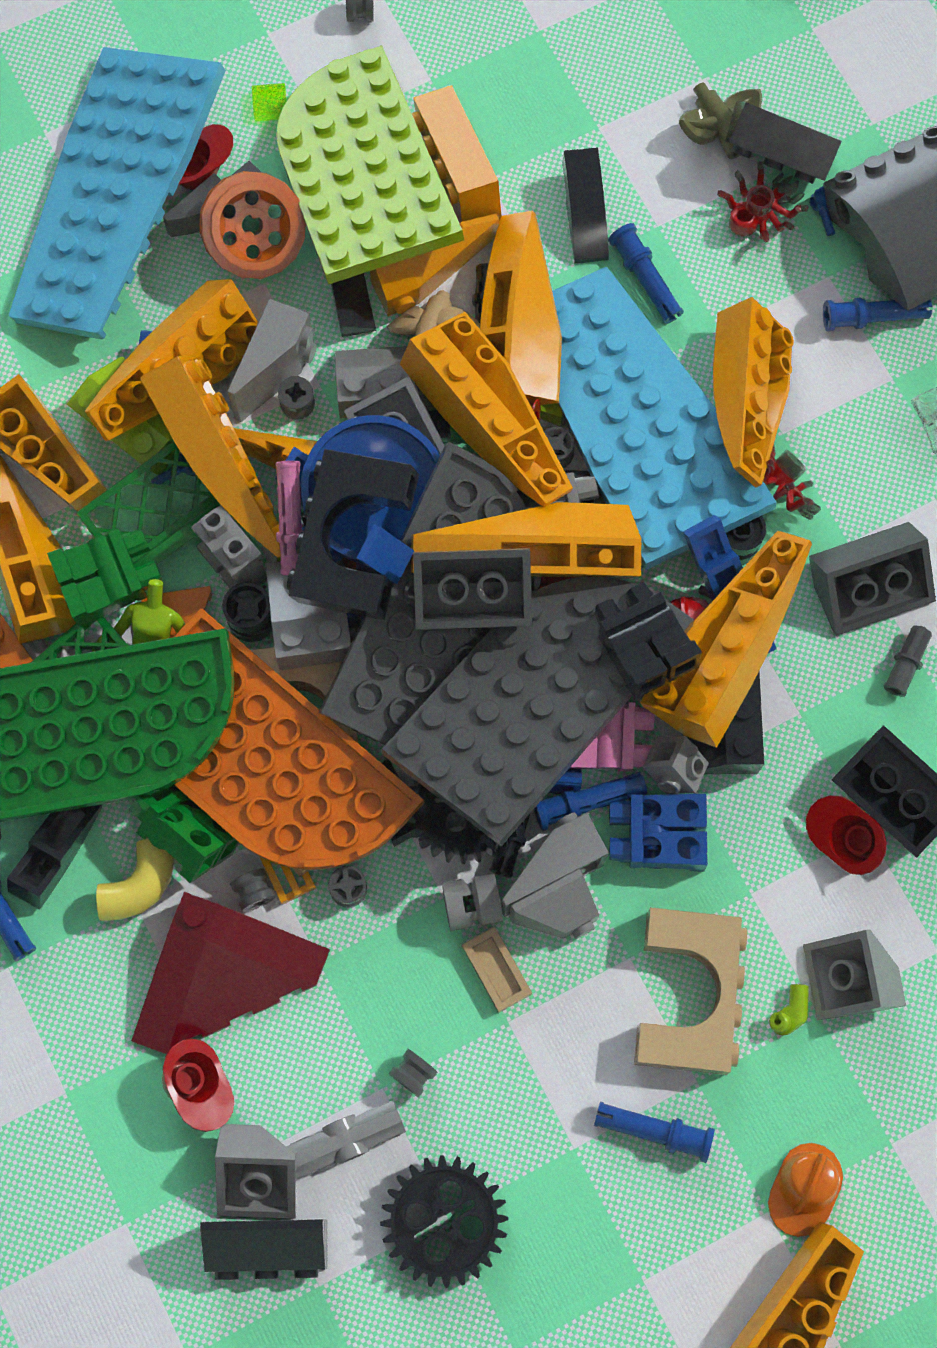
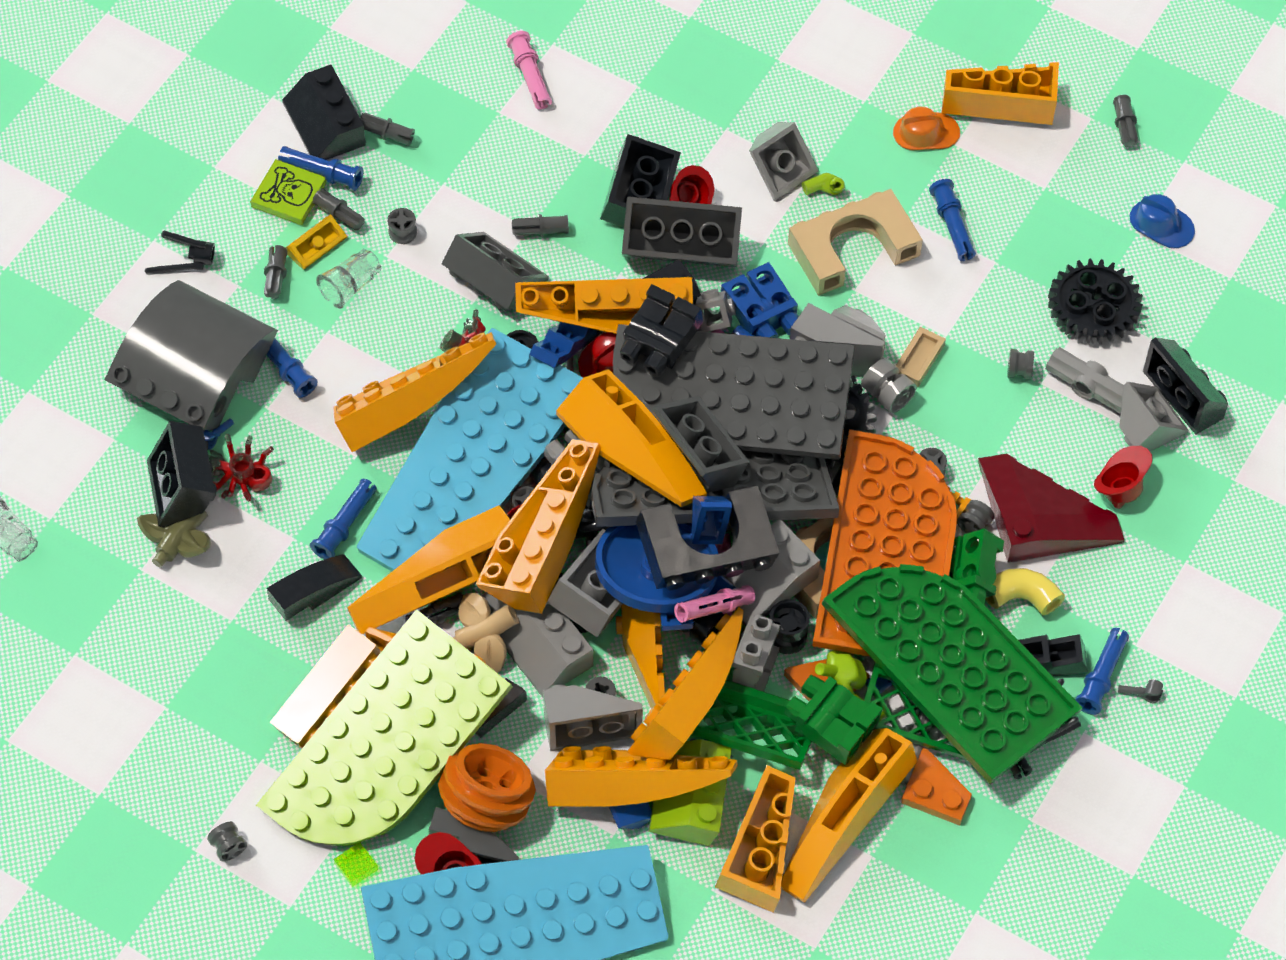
camera: 120 degrees left, 15 degrees down
none -> dark grey slope [622,197,742,267]

